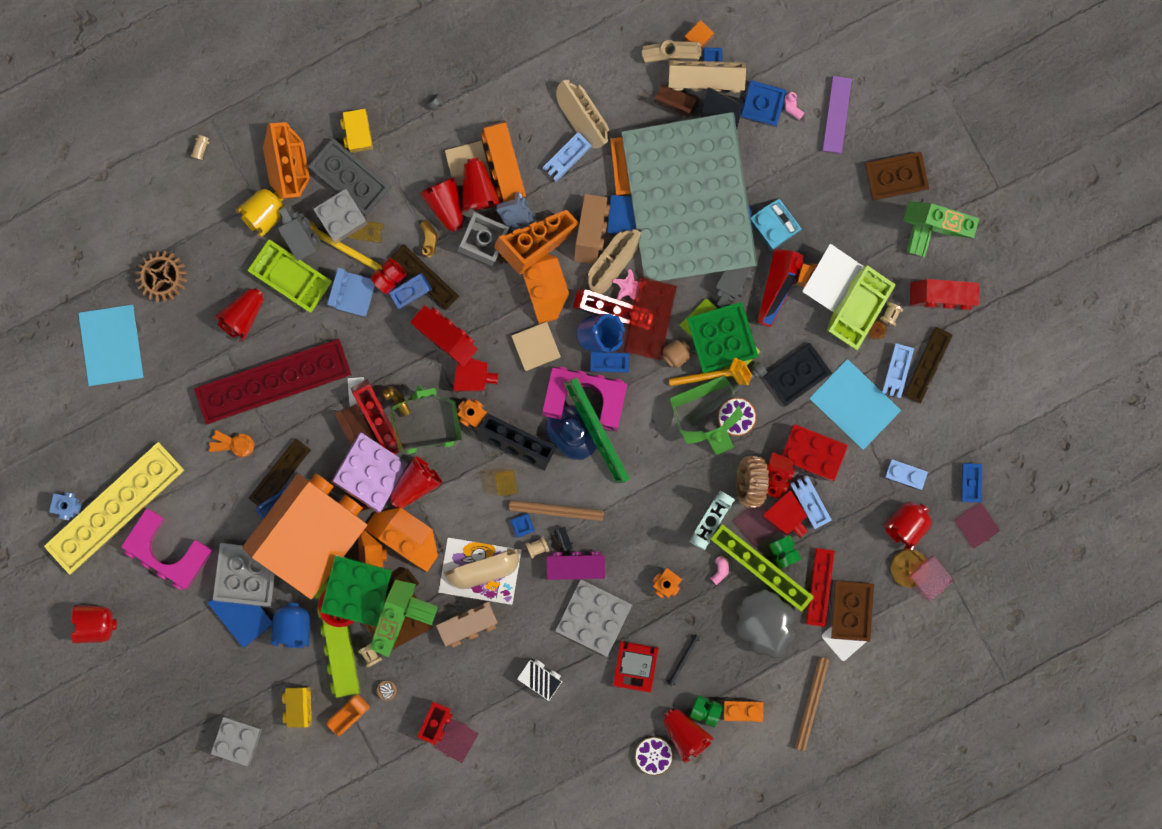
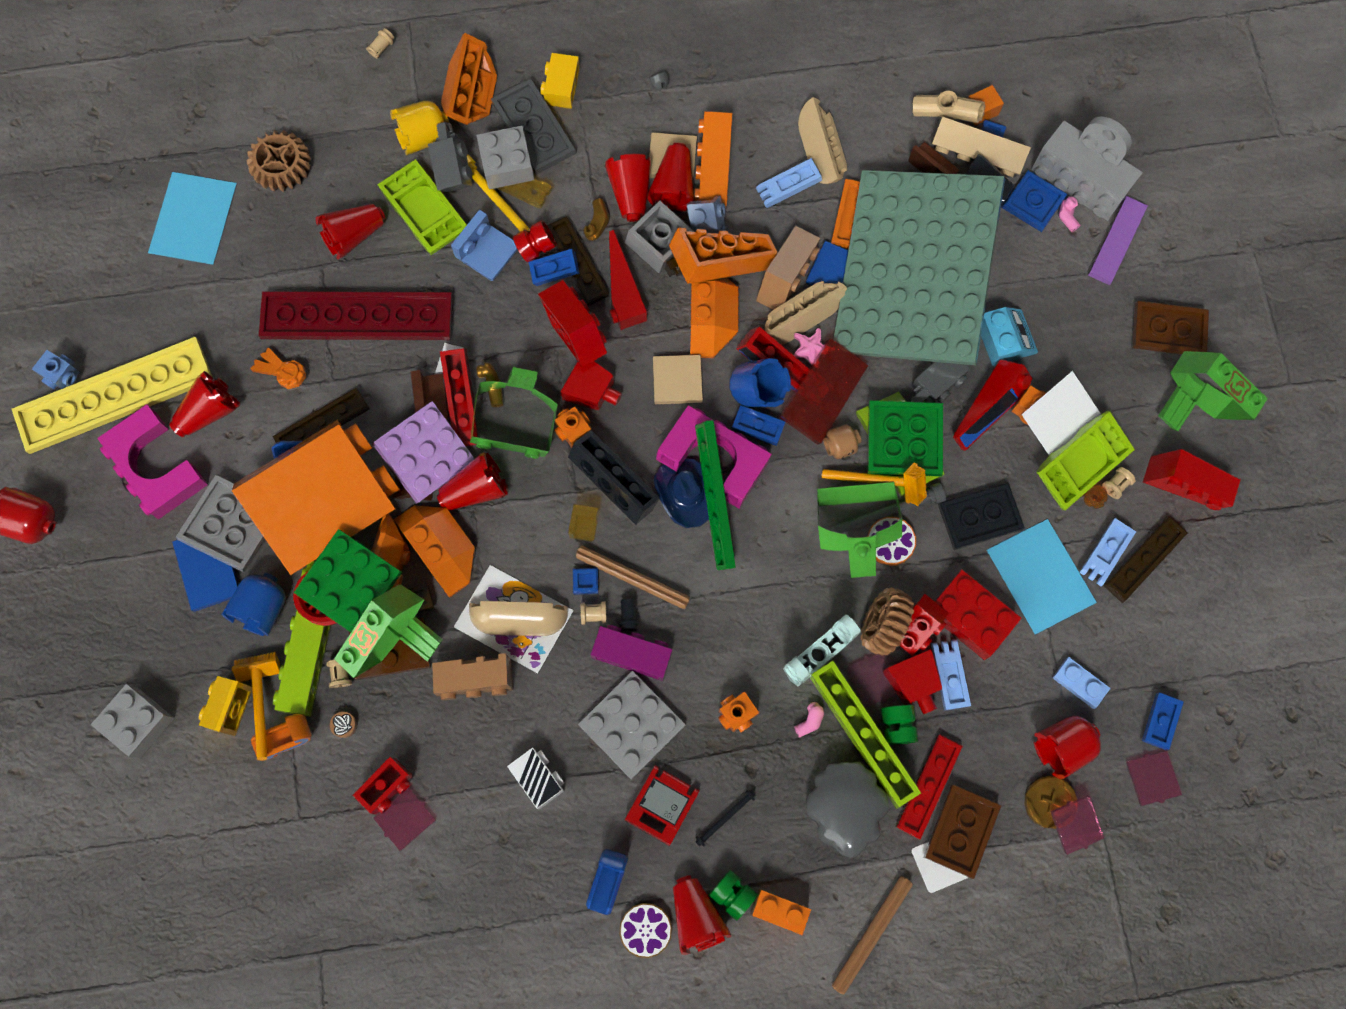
camera: 20 degrees right, 10 degrees down
none -> red cone [169,371,240,437]
none -> light orange piece [232,652,280,760]
none -> blue animal [586,849,628,915]
none -> red slope [609,230,647,330]
none -> light grey brick [1031,116,1143,221]

